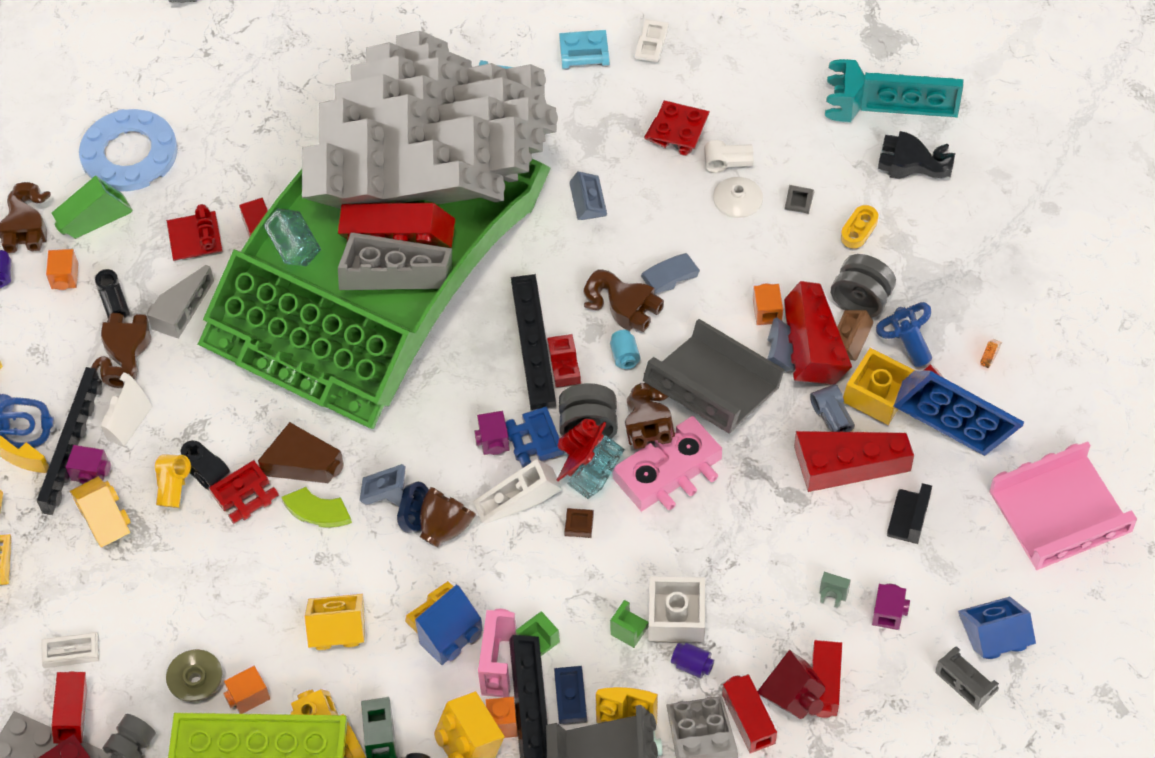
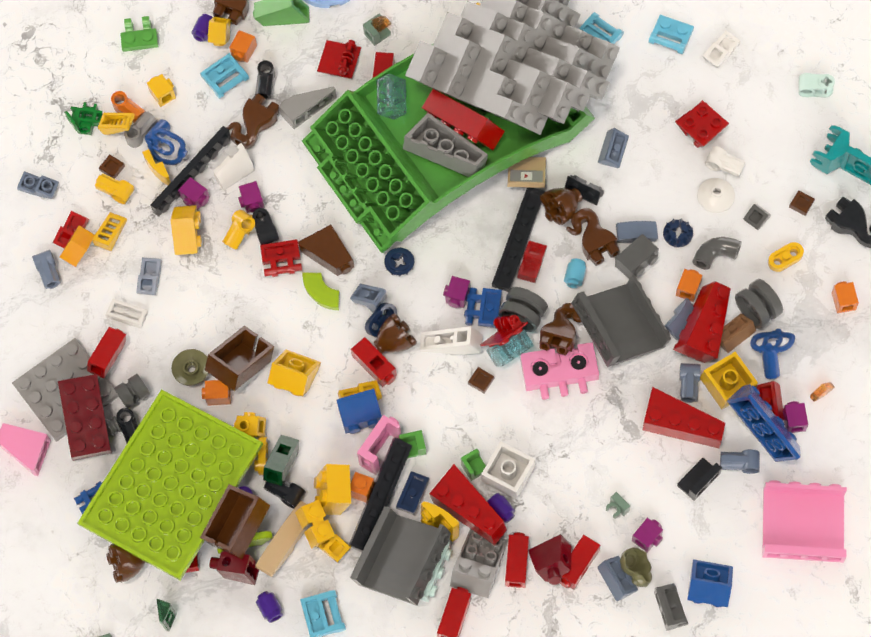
camera: 30 degrees right, 10 degrees up
none -> sand blue slope [136,257,162,295]
none -> medium azure plate [200,53,249,99]
none -> reddish brown piece [205,325,274,391]
none -> yellow brick [208,17,231,46]
none -> magenta brick [238,181,265,213]
none -> red brick [350,337,397,388]
none -> sand green panel [363,13,391,46]
none -> clear orange tile [372,16,391,32]
none -> dark blue gear [384,247,415,277]
none -> red wedge [429,464,507,545]
none -> tan tile [507,157,546,188]
none -> reddish brown piece [540,188,582,225]
none -> black hinge [564,175,604,206]
none -> sand blue slope [597,555,638,601]
none -> dark grey brick [615,234,659,279]
none -> olive hair [620,547,652,587]
none -> dark blue gear [663,218,693,247]
none -> dark grey cylinder [692,237,742,270]
none -> sand blue piece [720,449,760,474]
none -> magenta brick [783,401,808,433]
none -> reddish brown tile [789,190,815,216]
none -> light aqua piece [799,73,835,98]
none -> orange brick [832,281,859,313]

